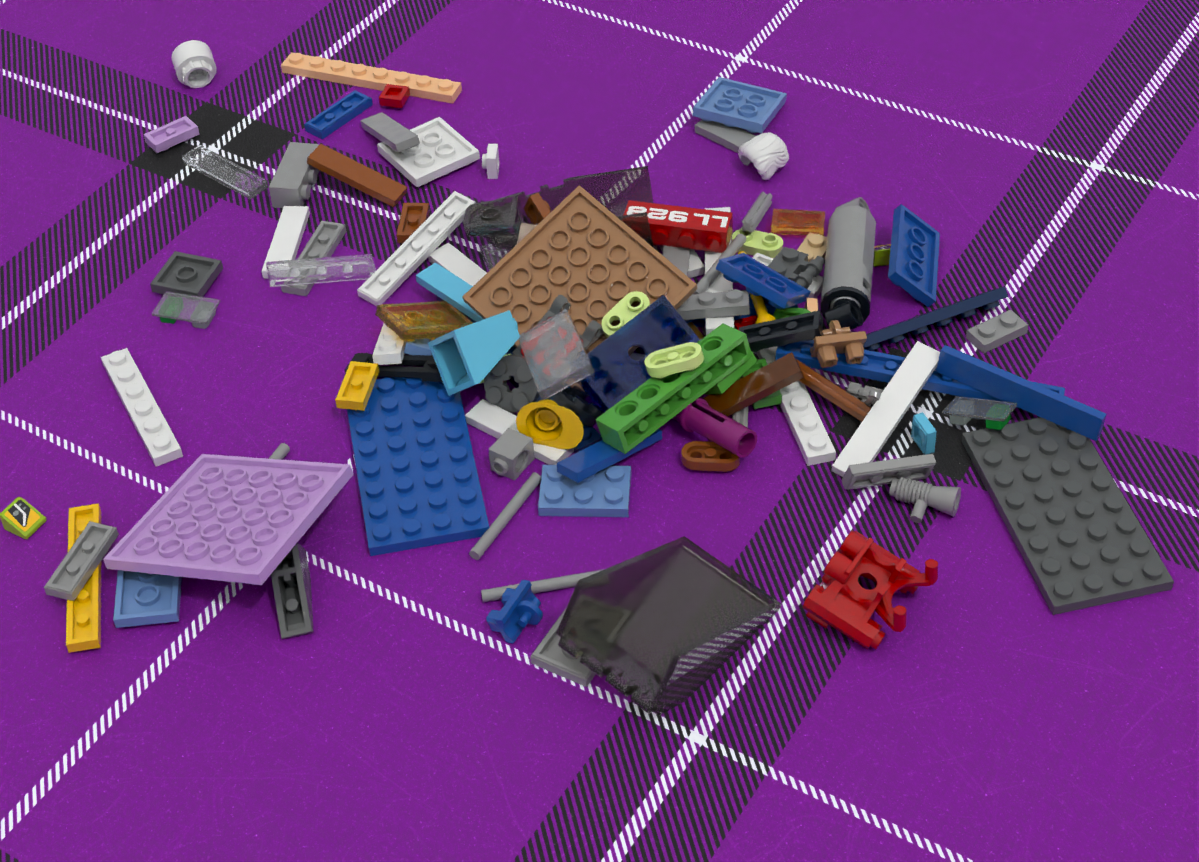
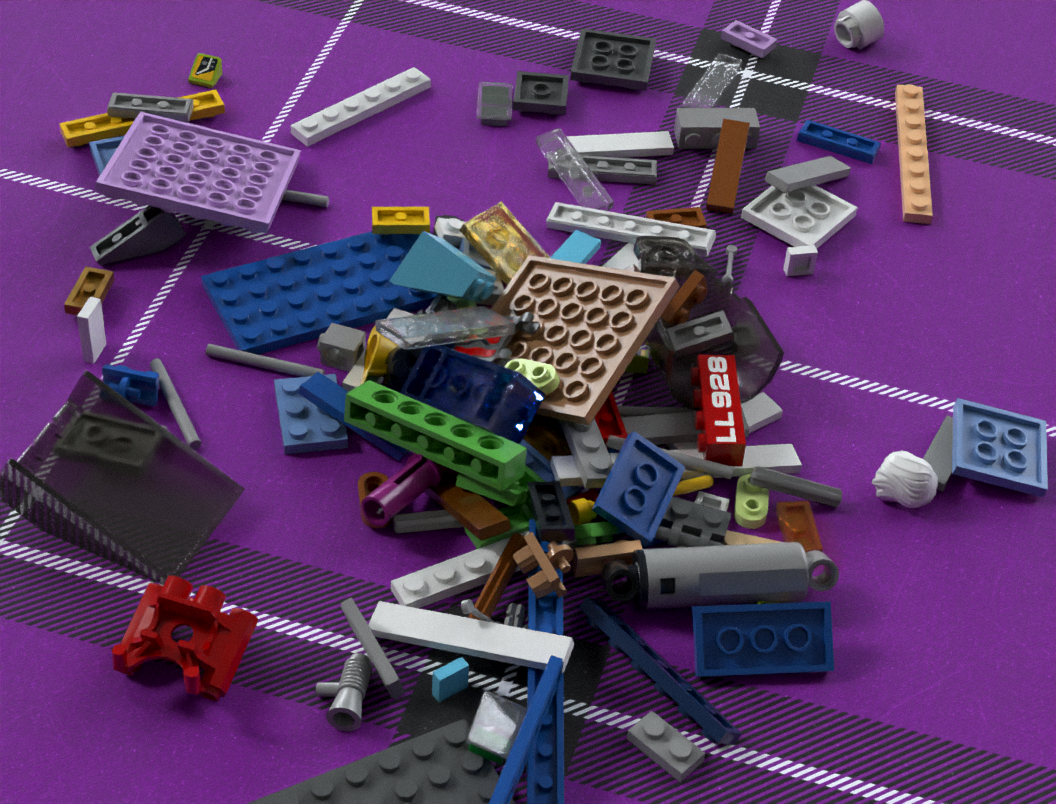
camera: 70 degrees right, 0 degrees up
red plate [379,84,410,108] -> none
yellowish green plate [644,342,704,378] -> none
none -> pearl gold plate [64,266,115,315]
none -> white tile [77,297,106,364]
none -> dark grey plate [570,28,656,91]

